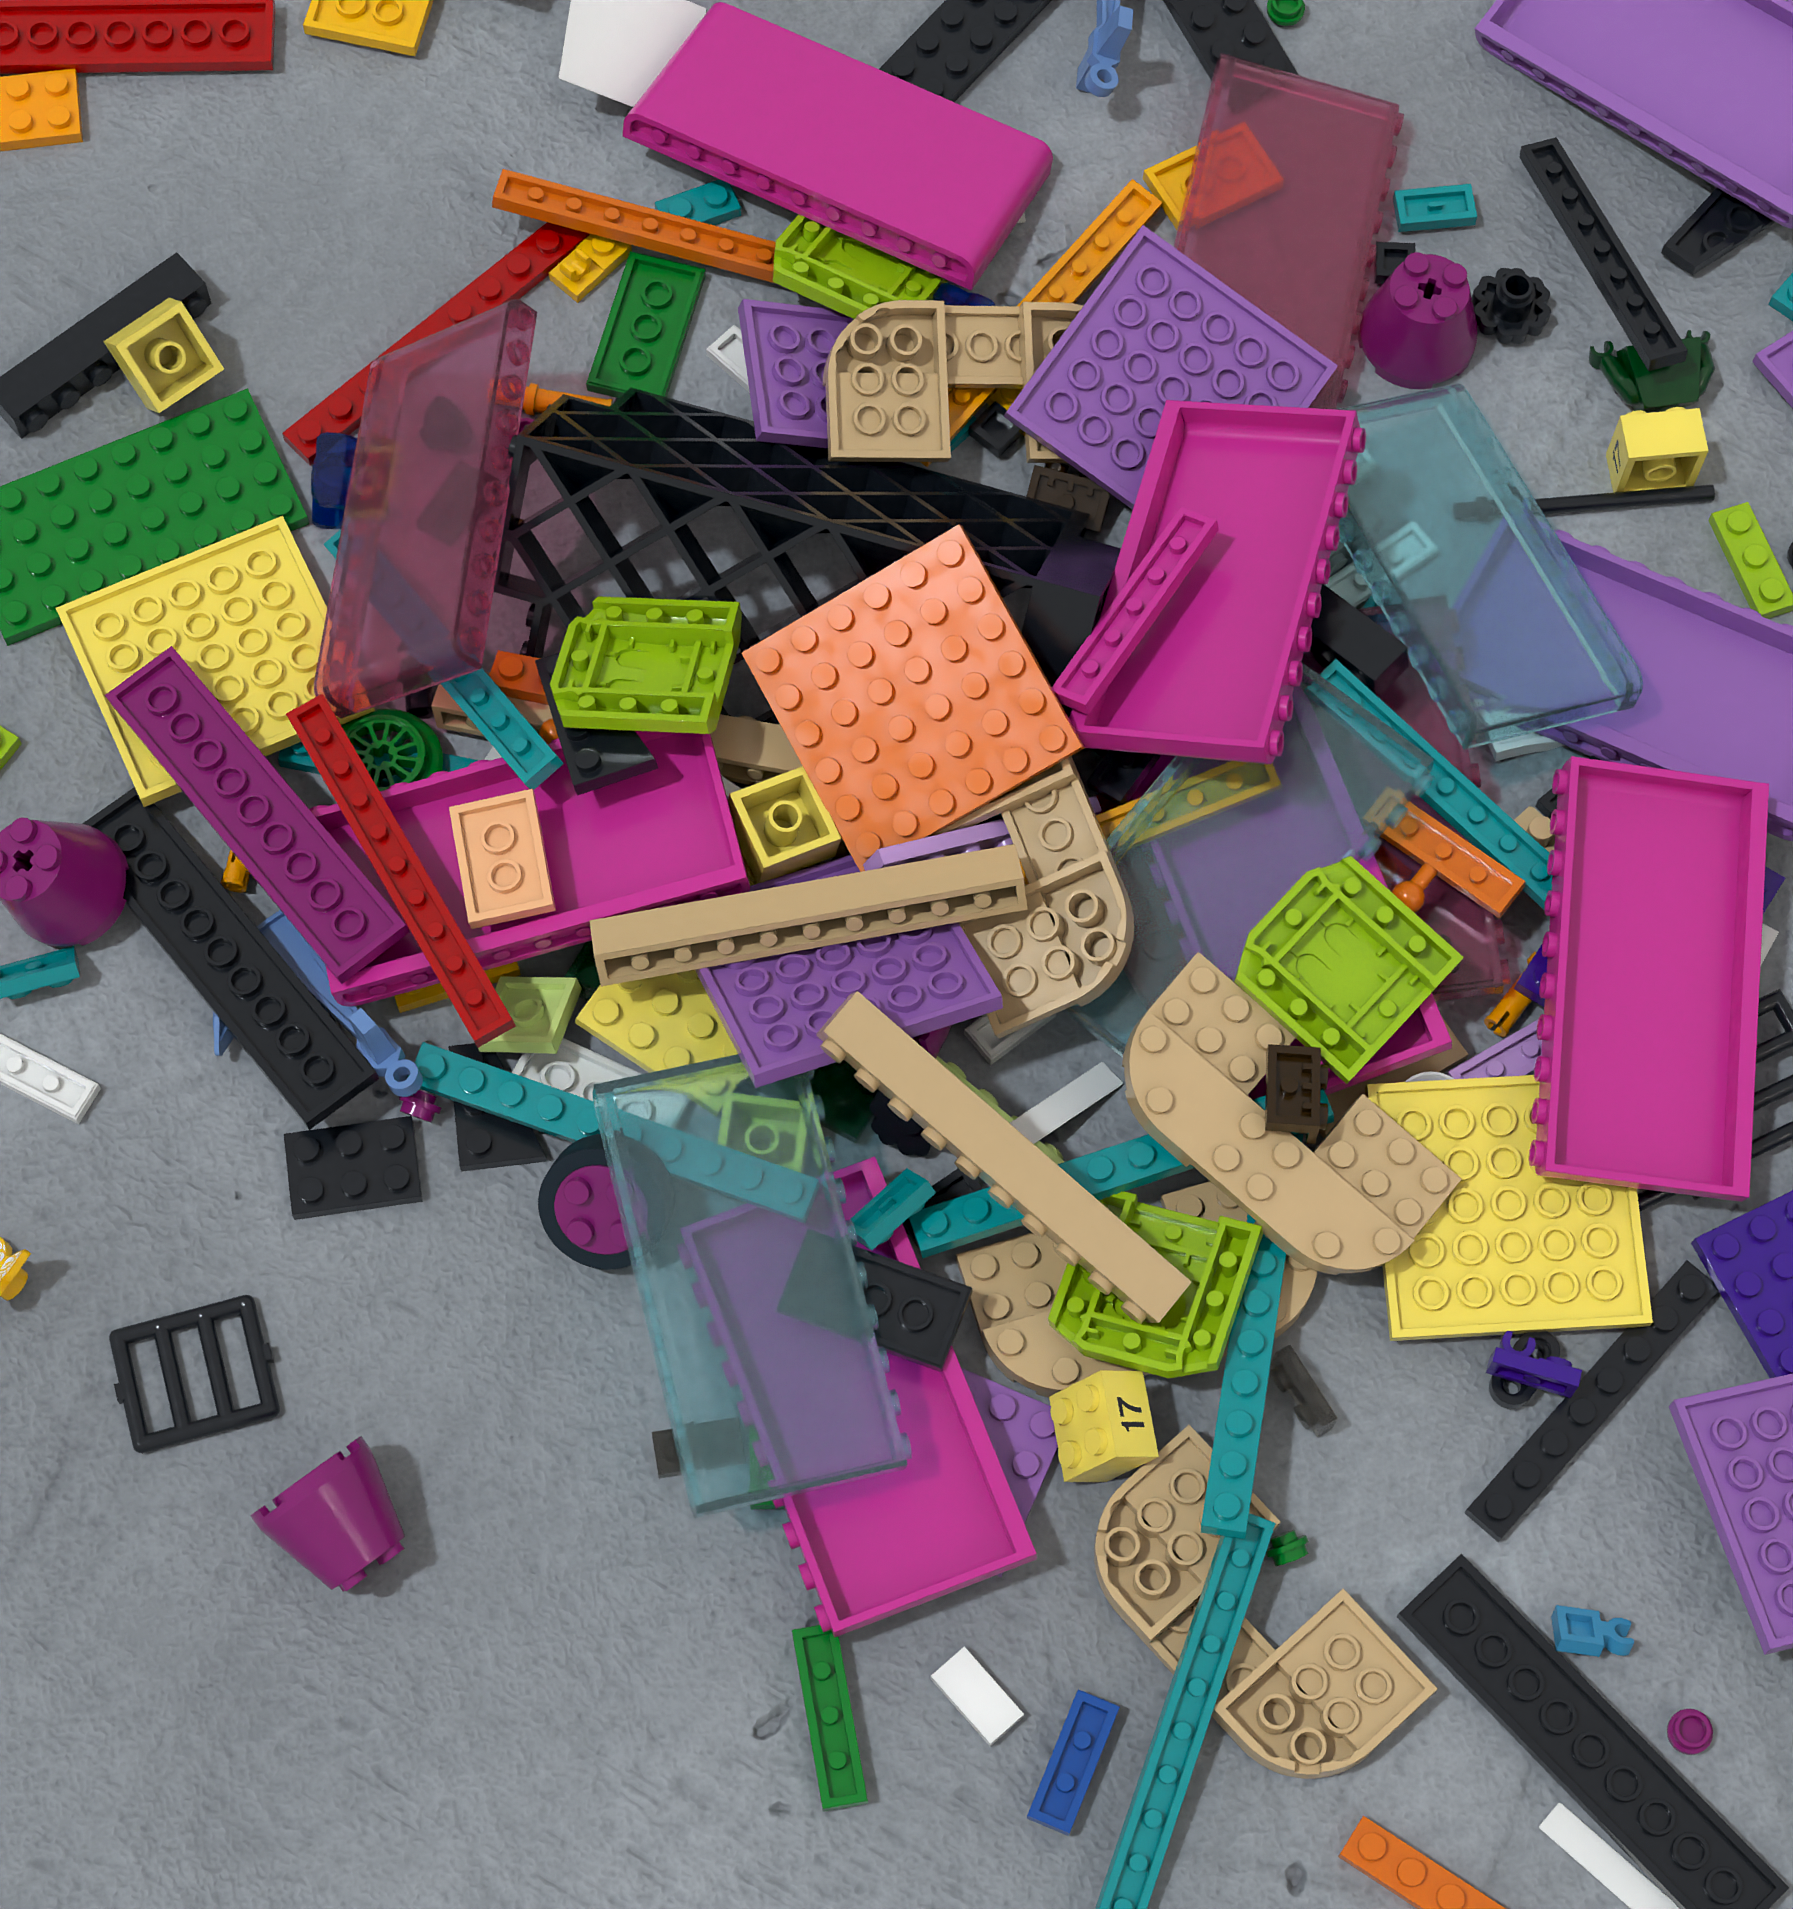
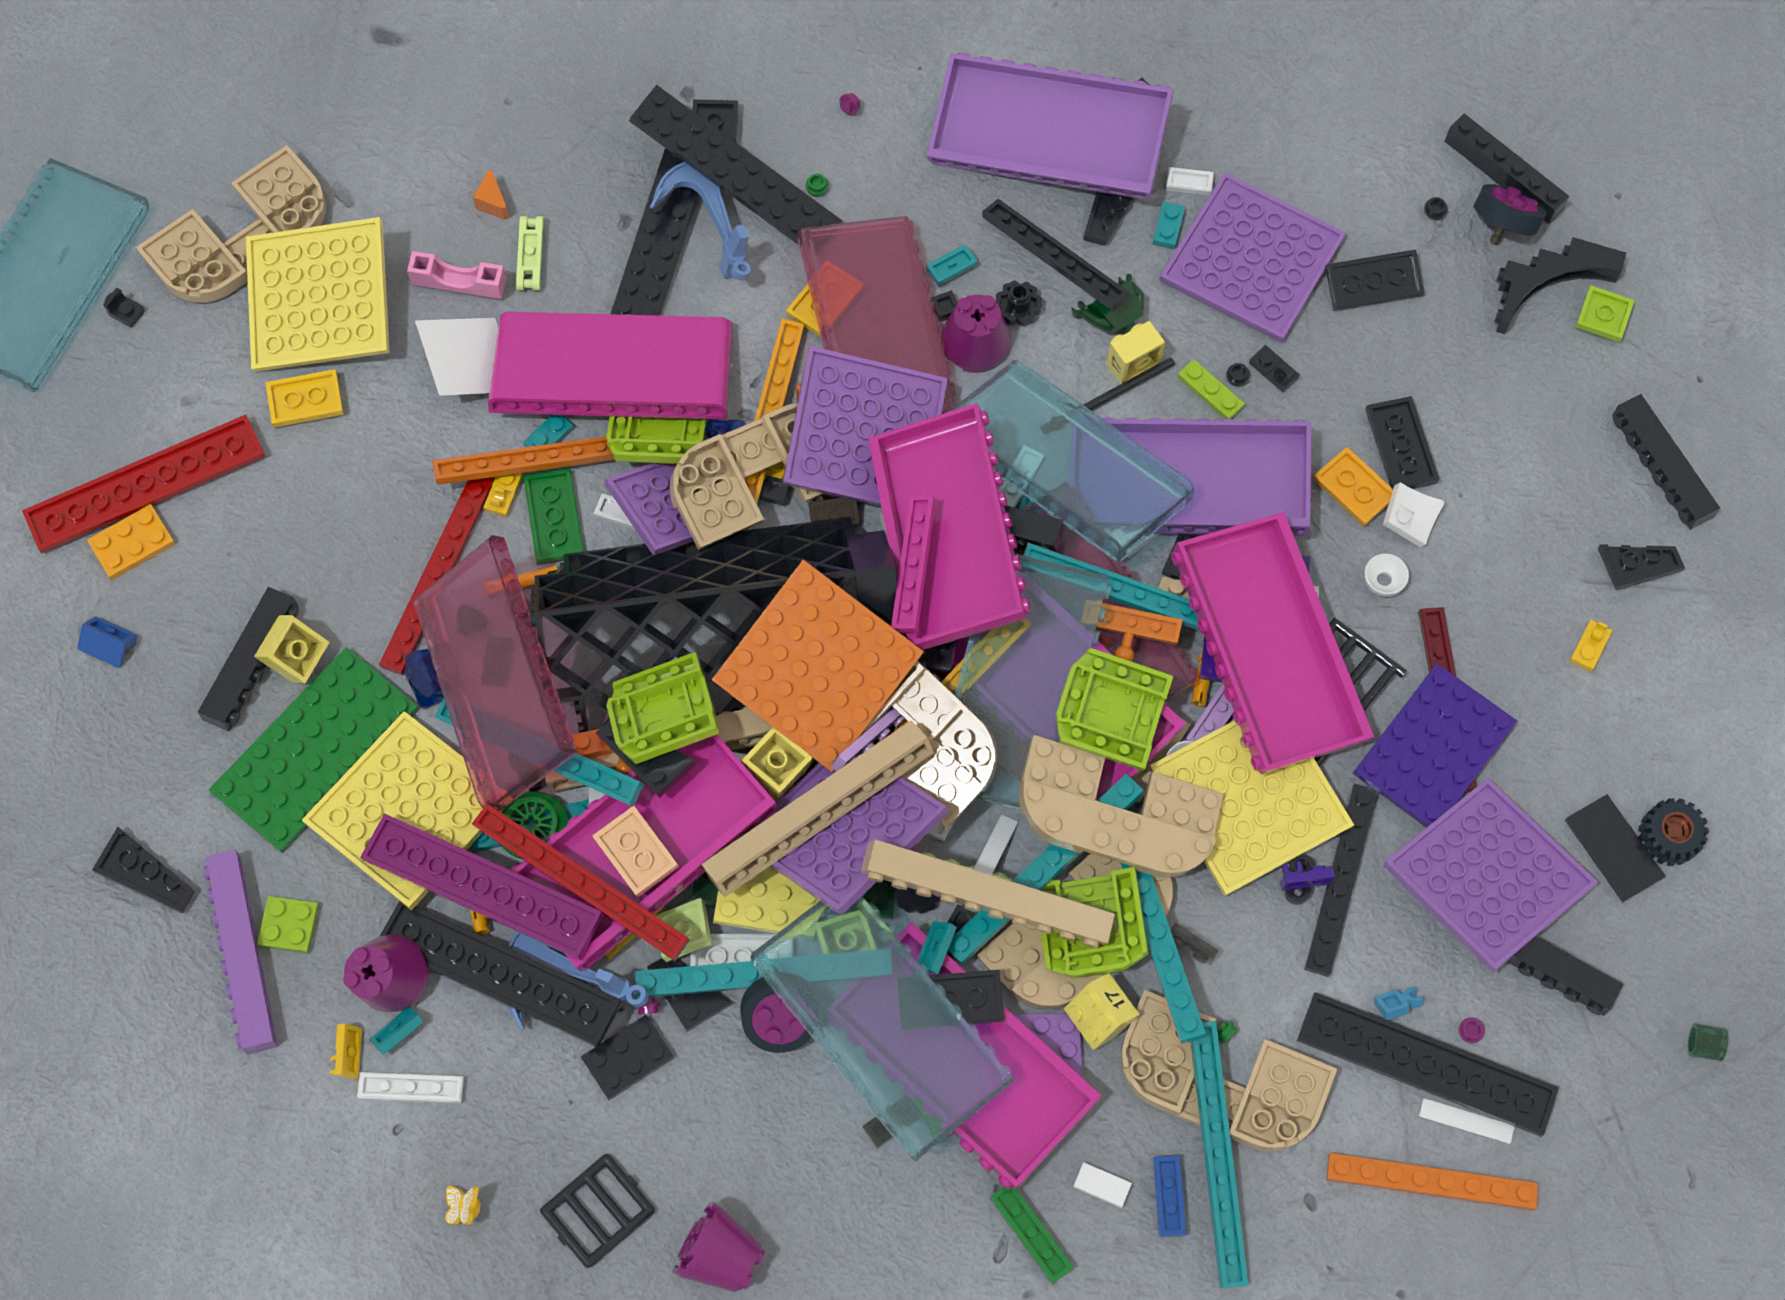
camera: 25 degrees left, 0 degrees up
dark brown bracket [1265,1044,1328,1144] -> none

